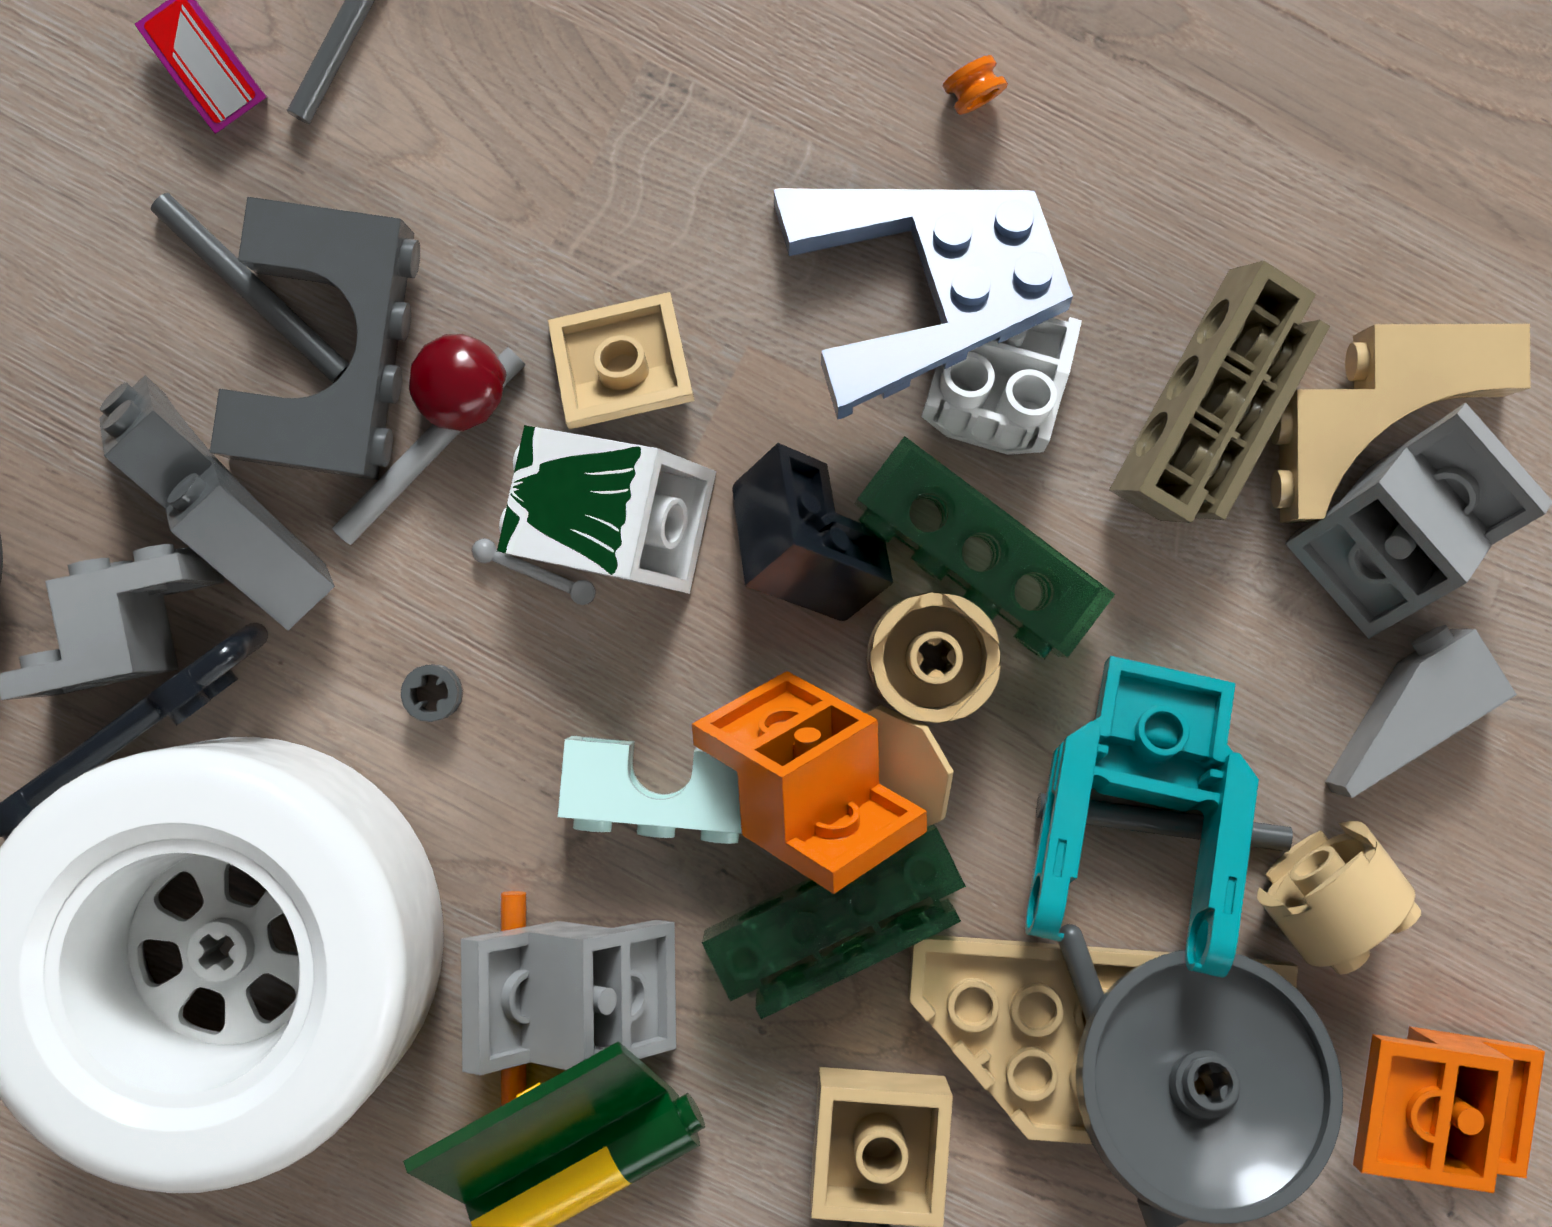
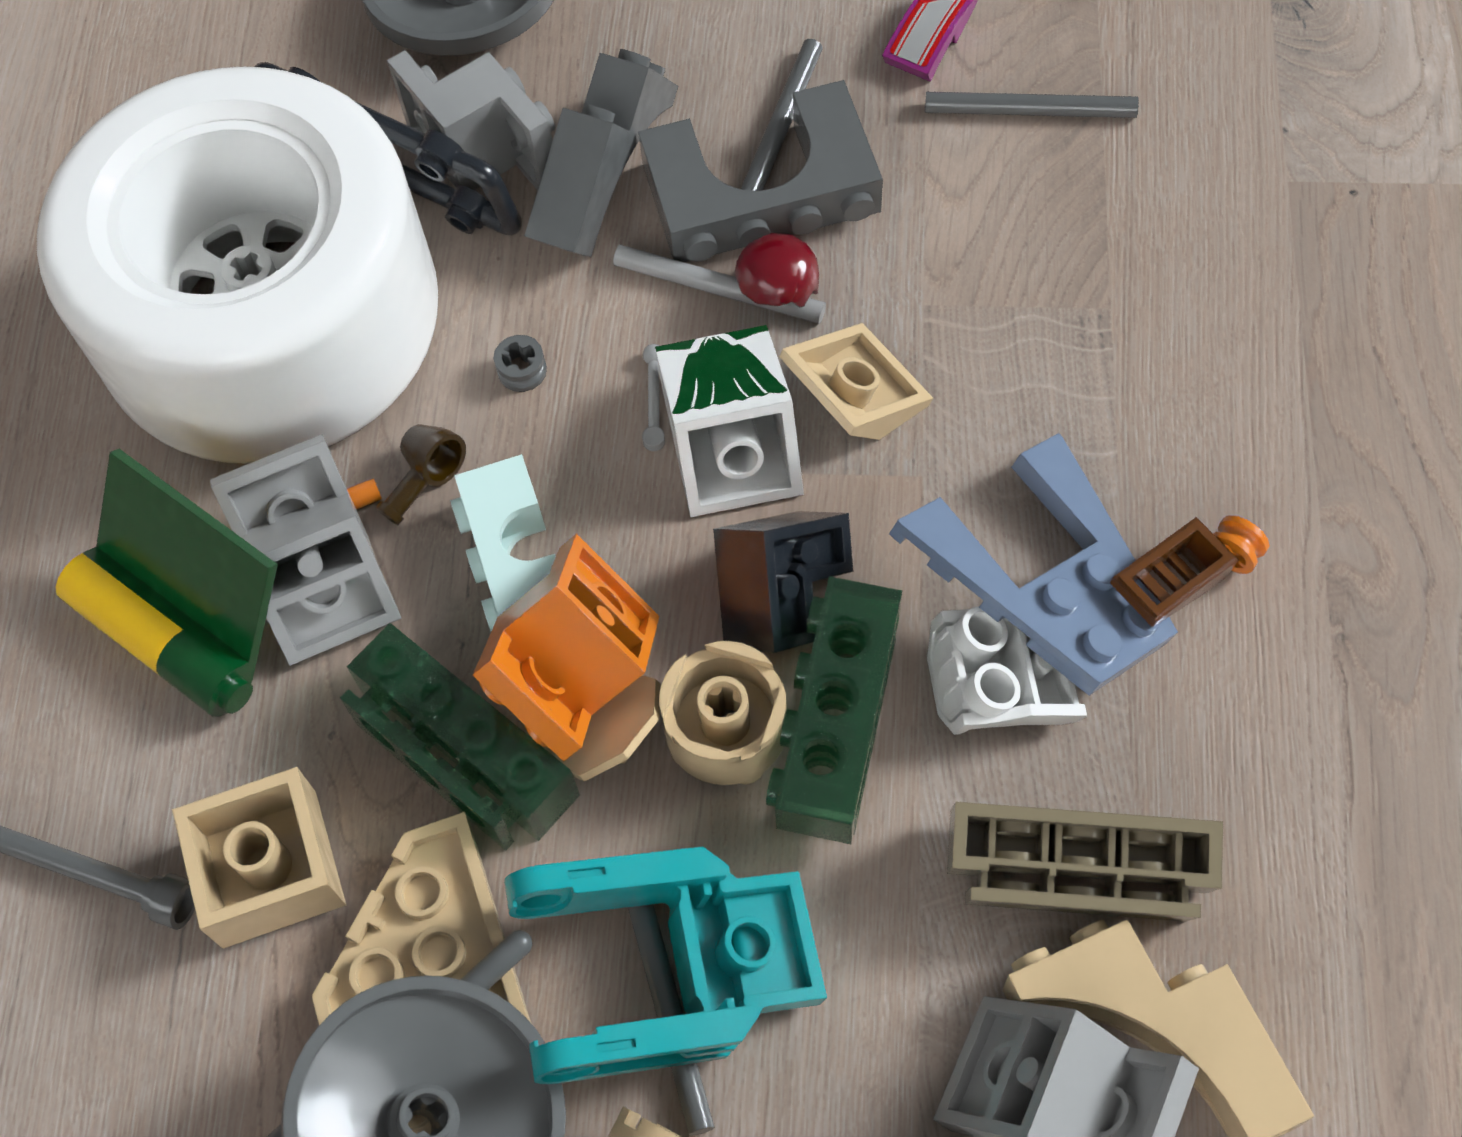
camera: 70 degrees right, 25 degrees down
none -> dark brown bar [376,424,466,526]
none -> reddish brown slope [1110,517,1239,627]

